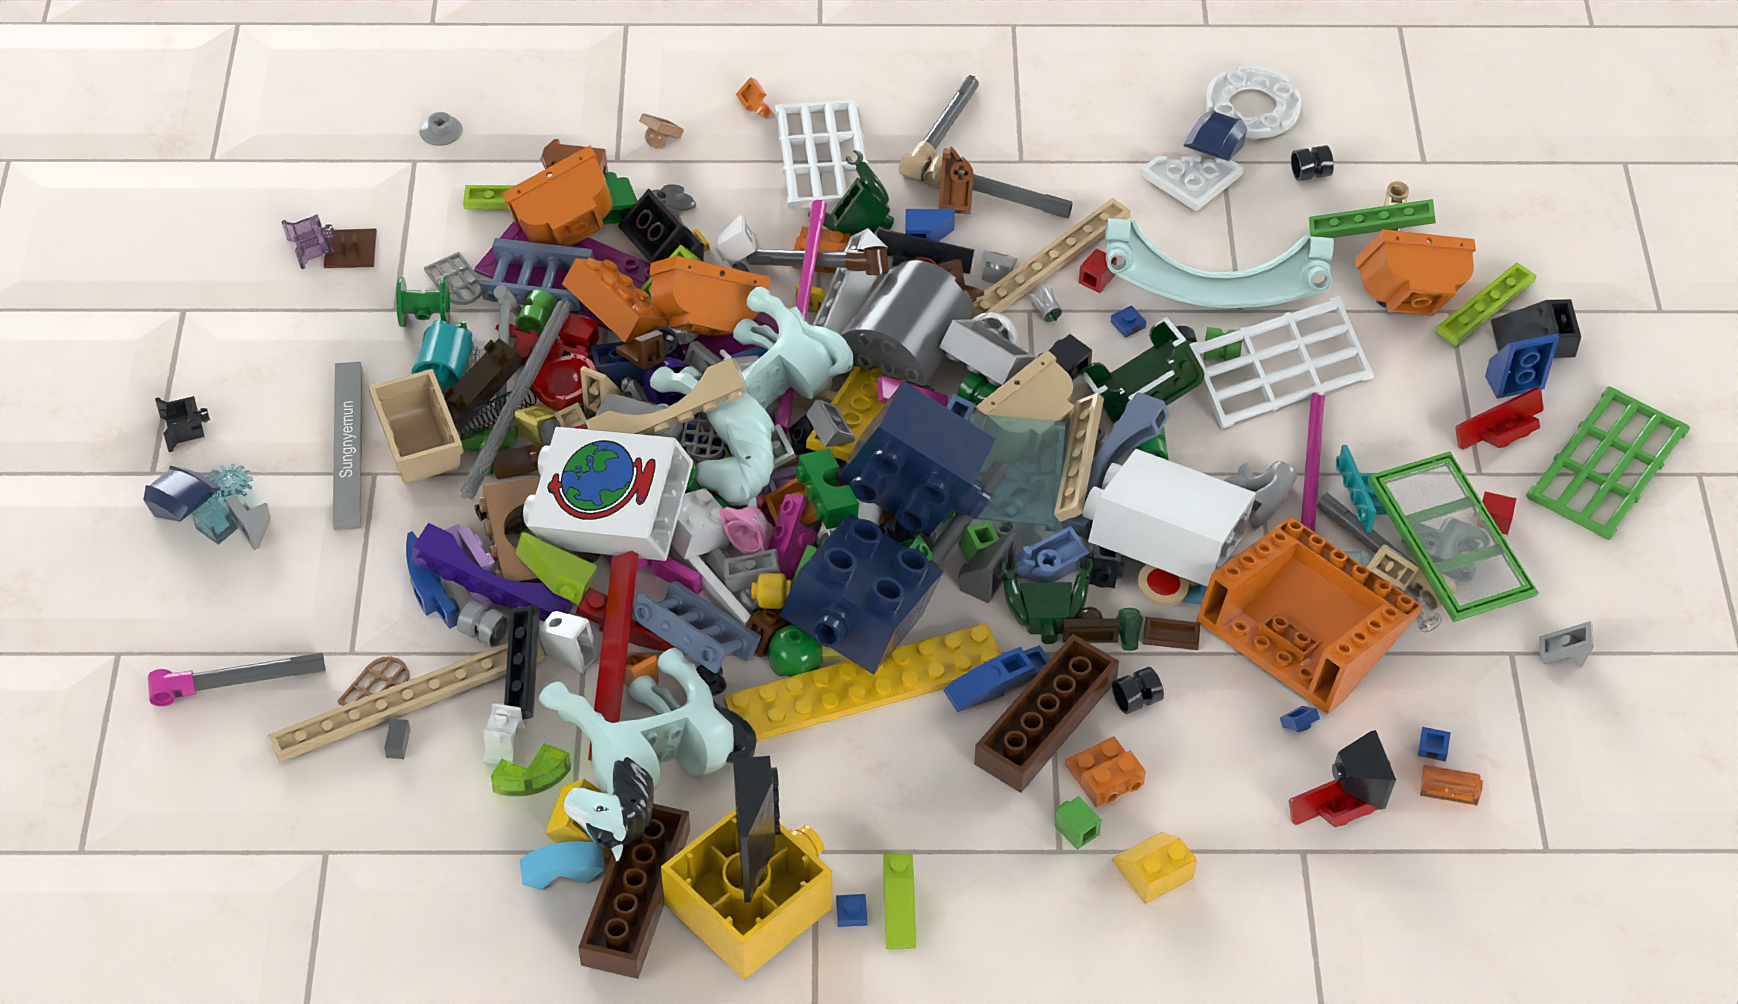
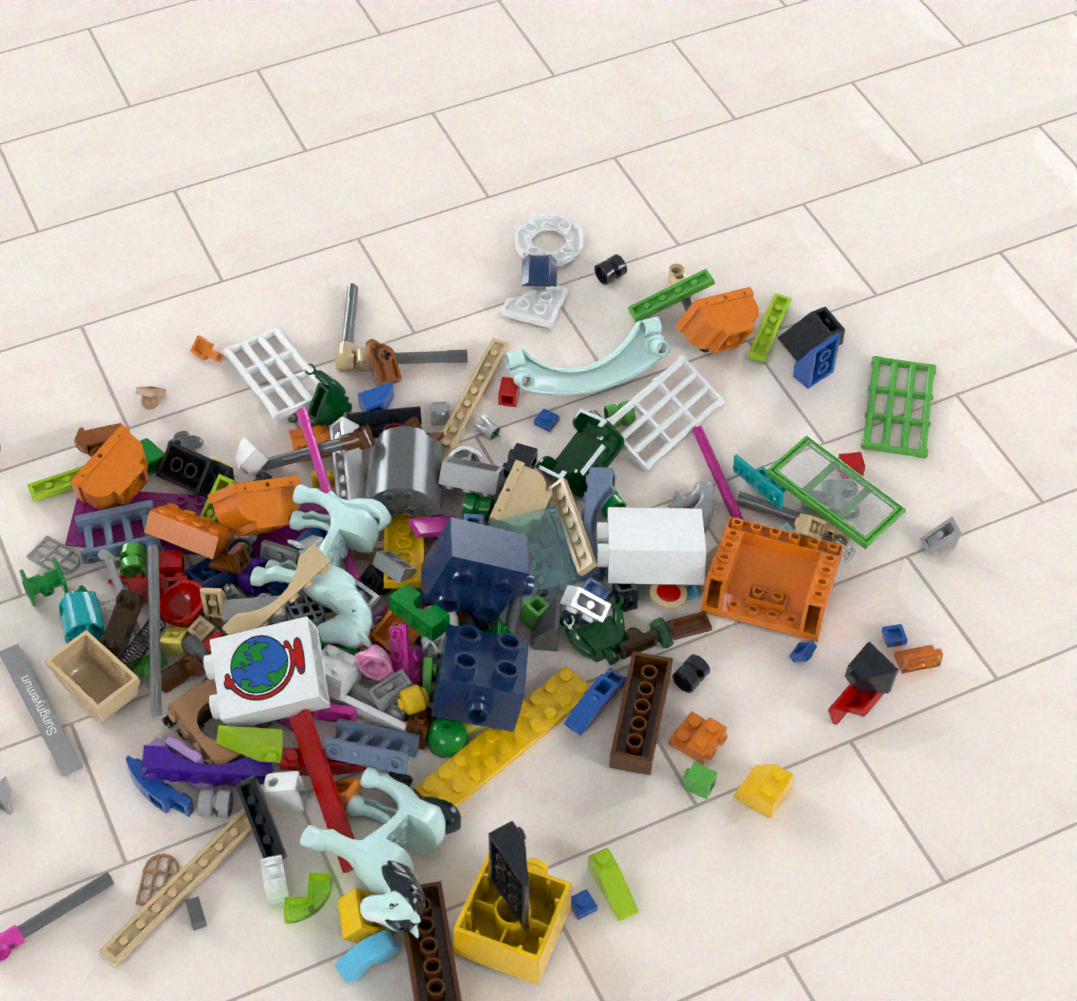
camera: 25 degrees left, 0 degrees up
red bracket [1455,387,1544,450] -> none
none -> white brick [560,585,611,623]

